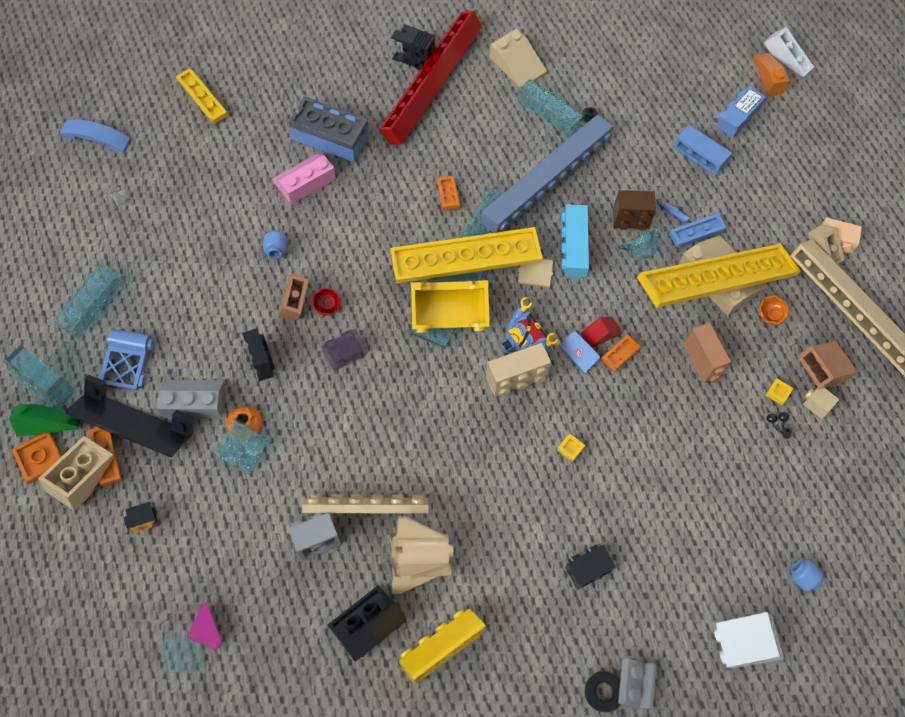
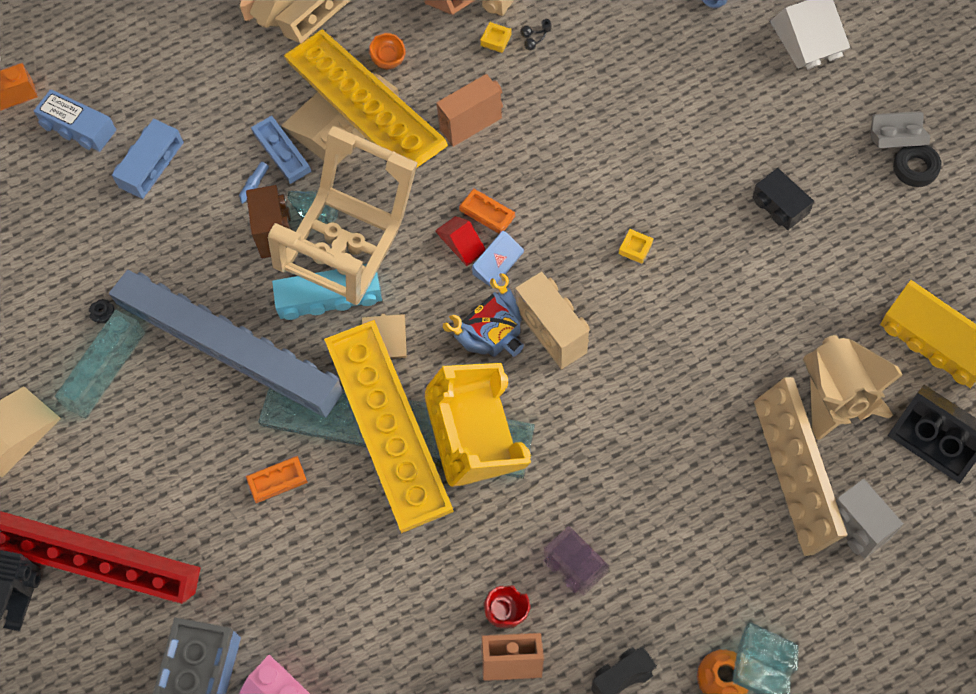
camera: 95 degrees left, 0 degrees up
none -> tan windscreen [268,125,418,305]

